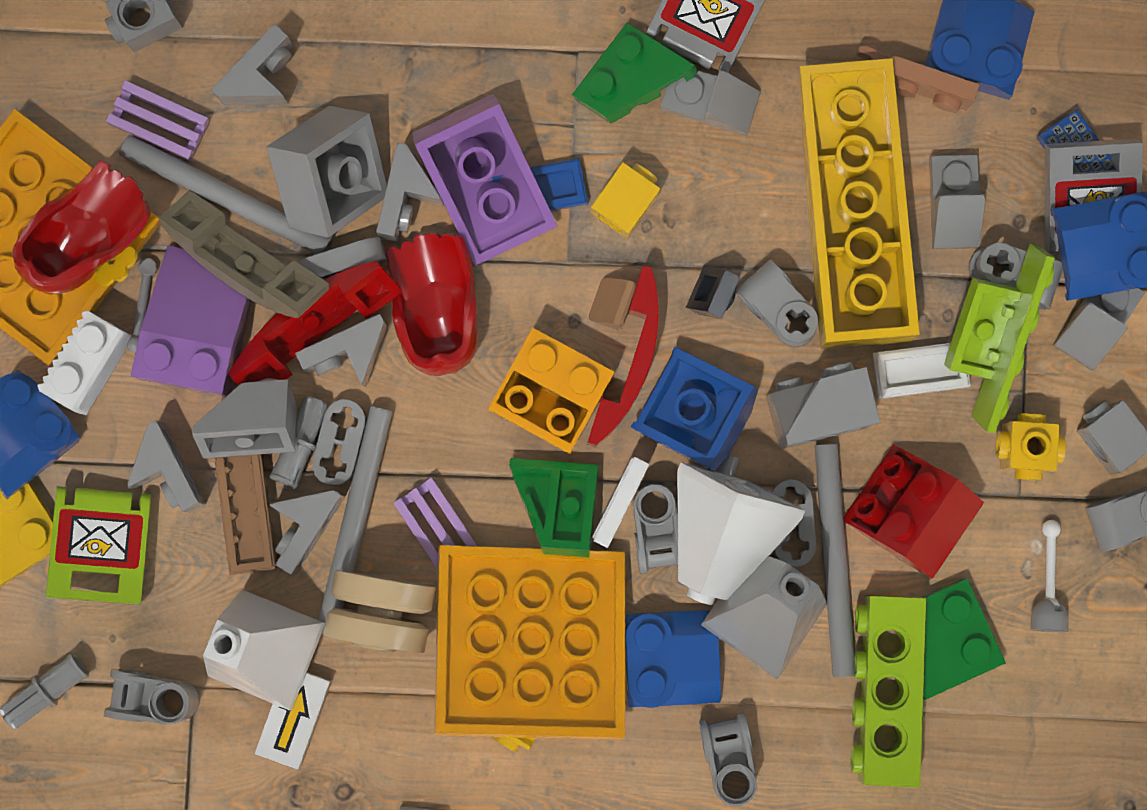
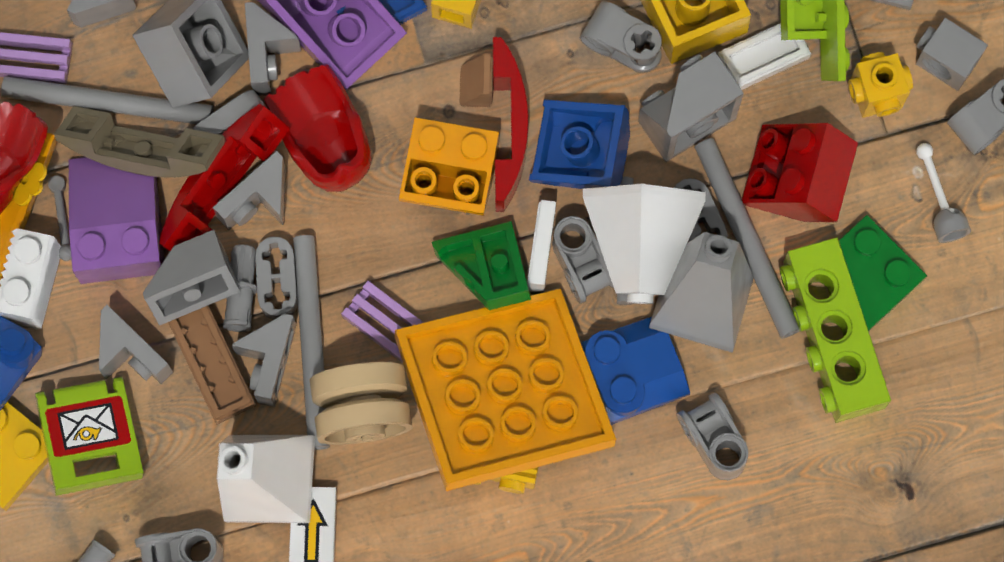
camera: 20 degrees left, 10 degrees down
black plate [685,266,740,319] -> none

